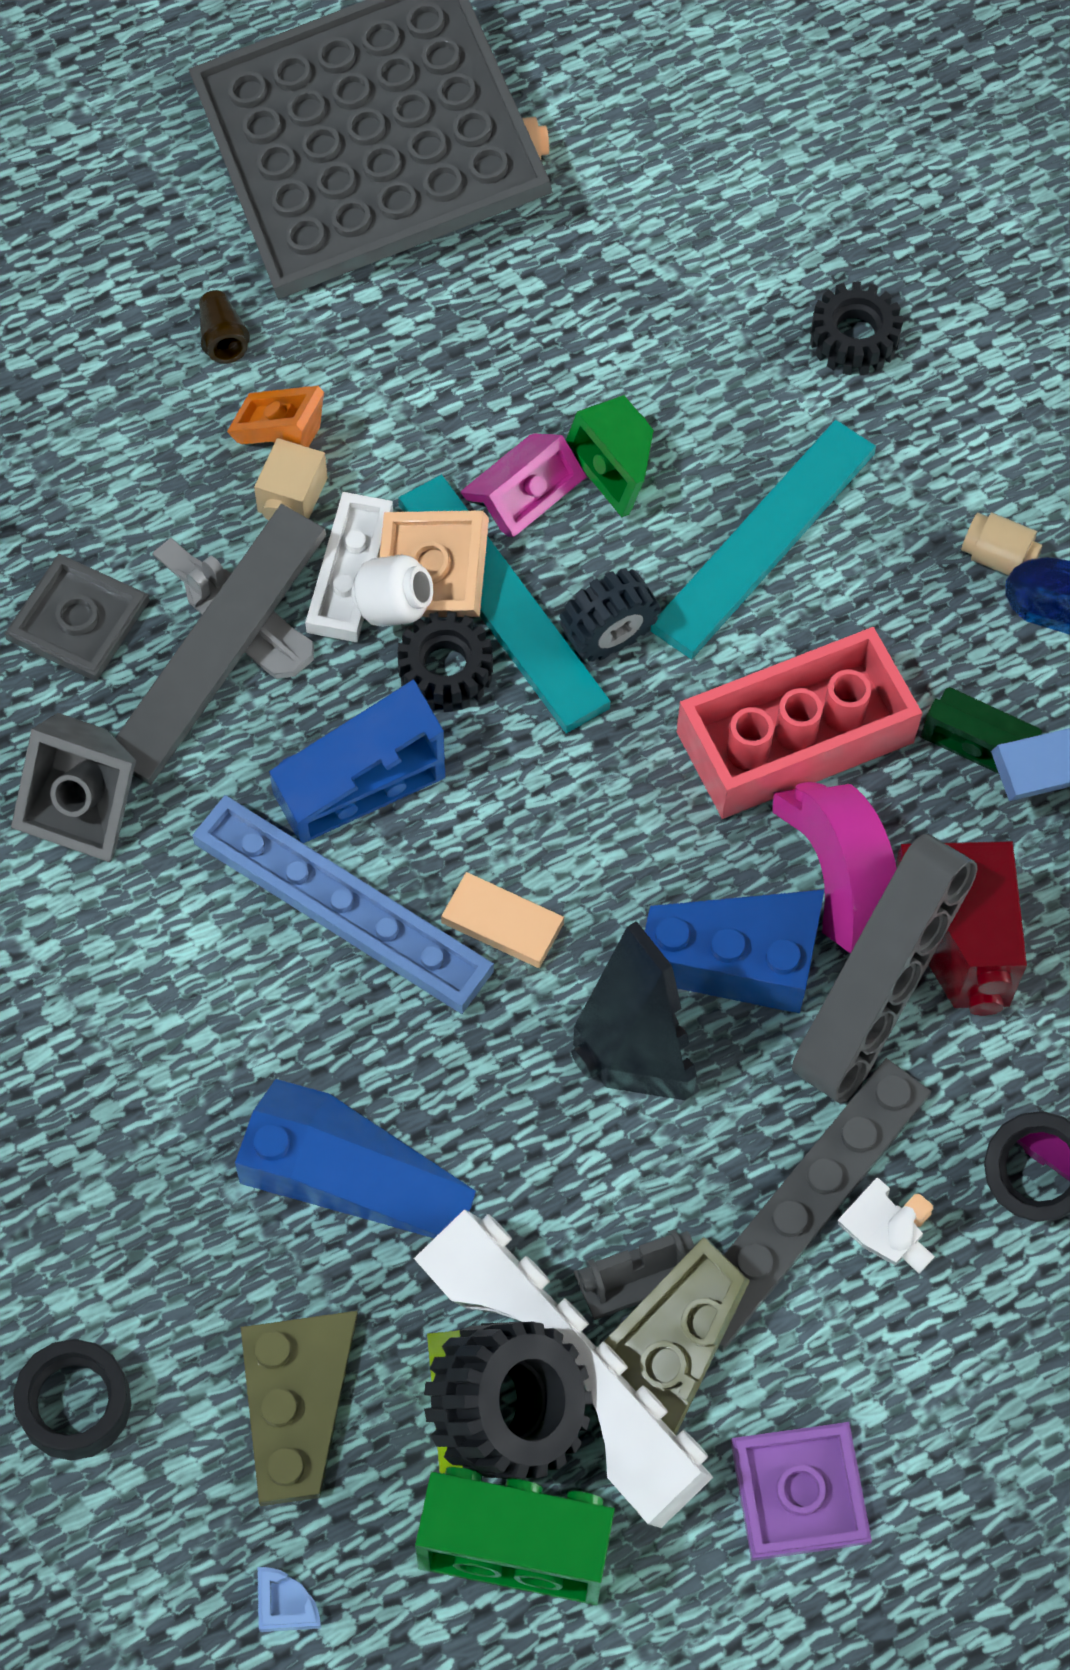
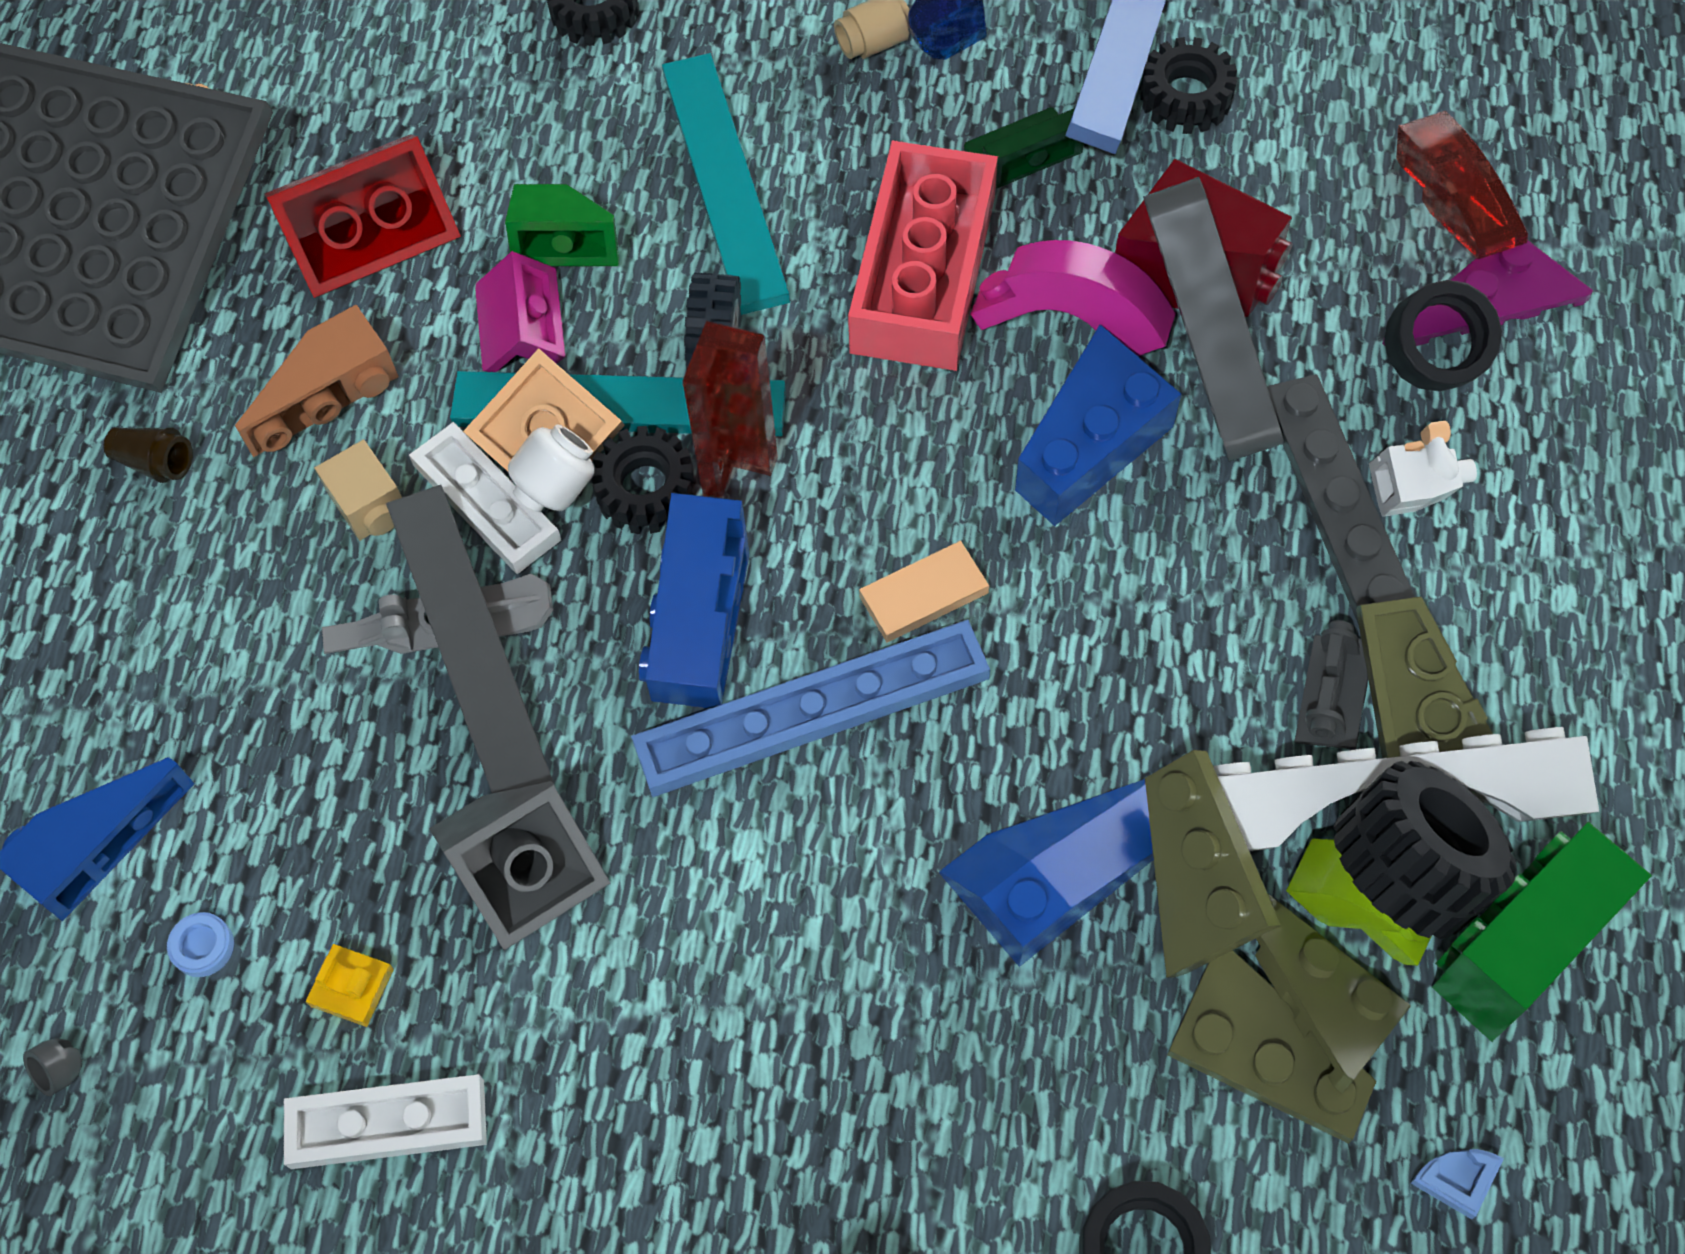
camera: 50 degrees left, 0 degrees up
dark grey tile [4,553,150,682] -> none
orange slope [227,385,324,447] -> none
black wedge [571,921,697,1100] -> none
medium lavender tile [731,1422,872,1561] -> none
none -> nougat slope [235,305,399,457]
none -> red slope [264,134,461,298]
none -> clear red fence [683,321,778,498]
none -> olive wing [1145,750,1281,978]
none -> olive wing [1255,893,1411,1094]

